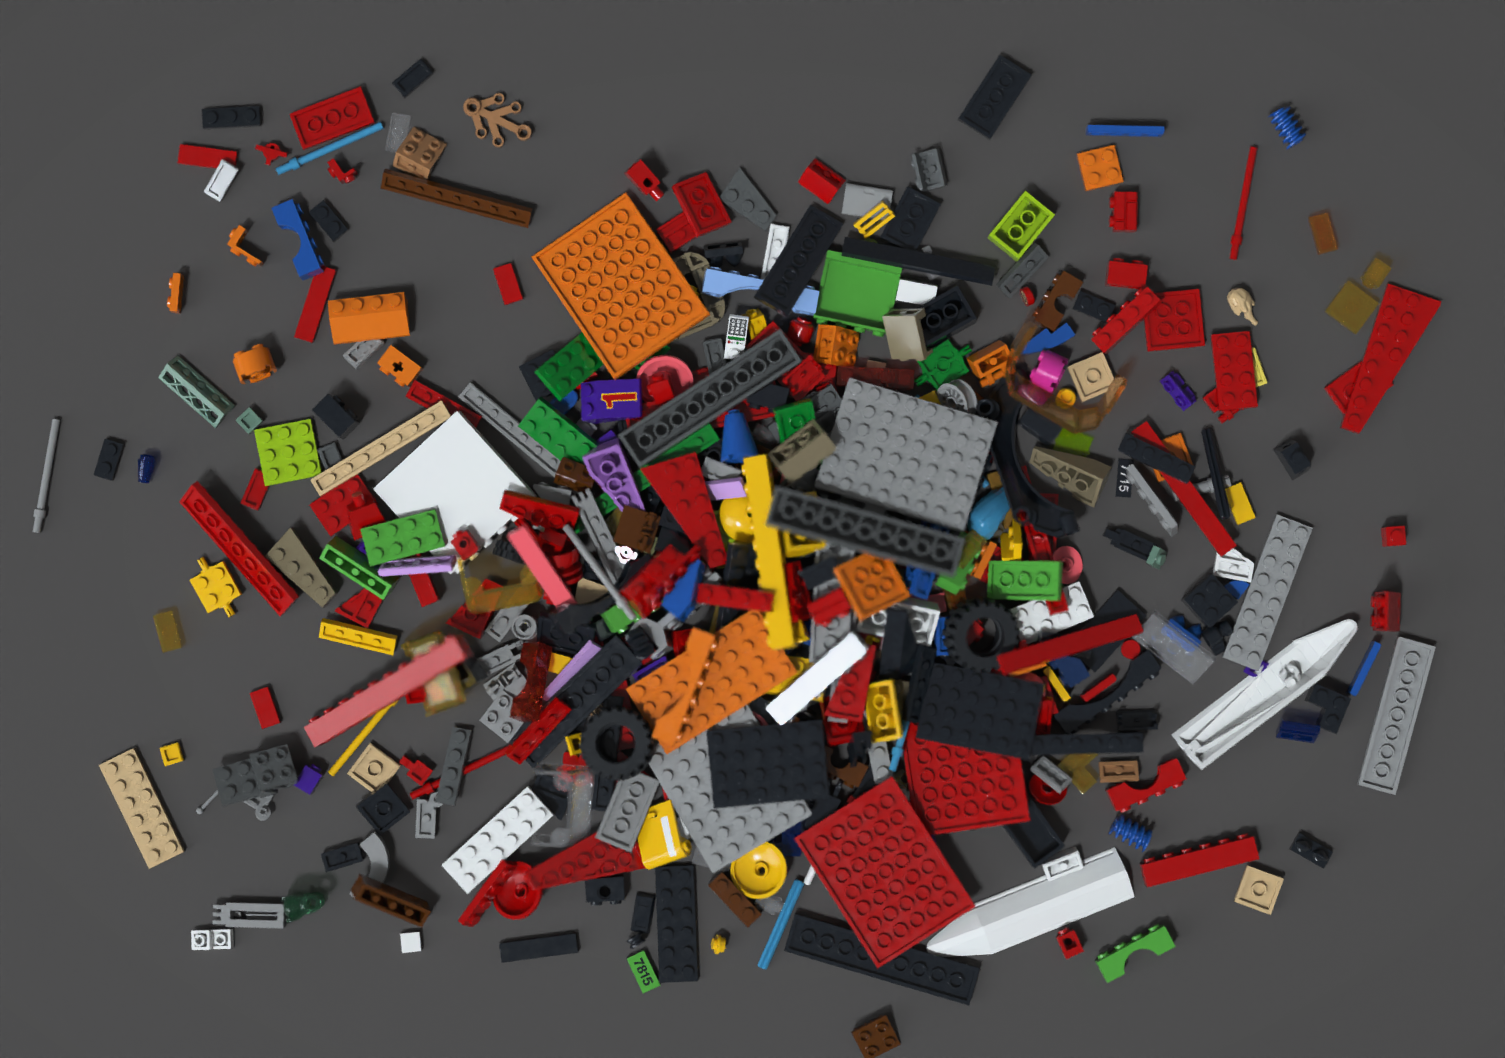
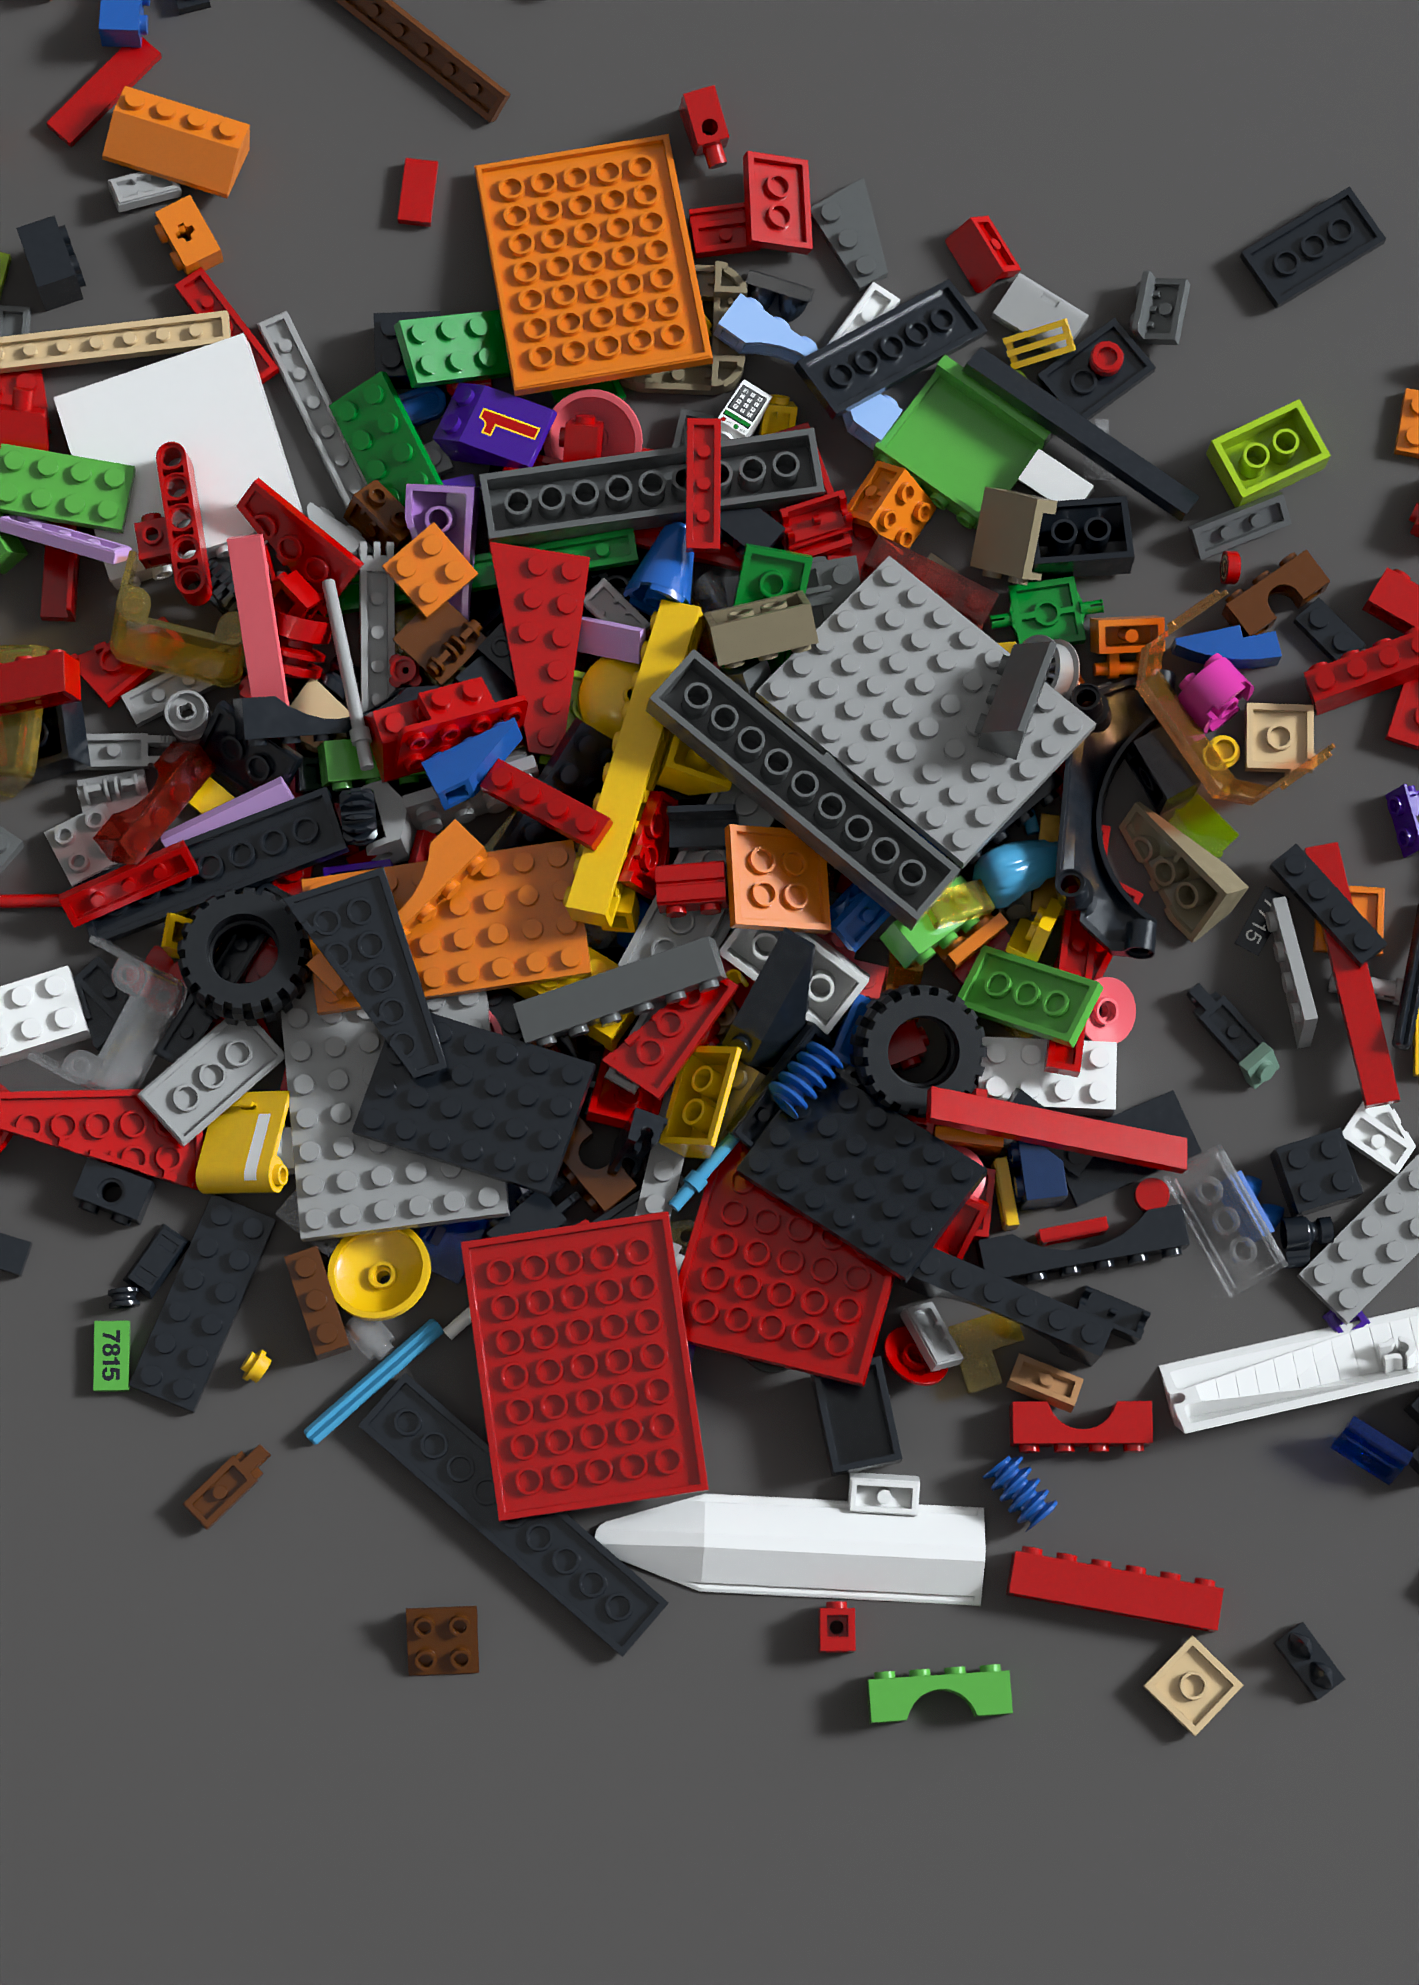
camera: 20 degrees right, 10 degrees down
red head [787,316,814,346] -> none
blue tile [1224,581,1250,600] -> none
none -> red beam [156,442,213,606]
none -> reddish brown hinge [182,1444,271,1530]
none -> black wing [283,867,447,1078]
none -> orange plate [382,522,478,619]
none -> red plate [686,418,721,553]
none -> blue piece [768,1041,844,1119]
none -> dark grey slope [975,641,1057,760]
none -> red tile [1089,341,1124,377]

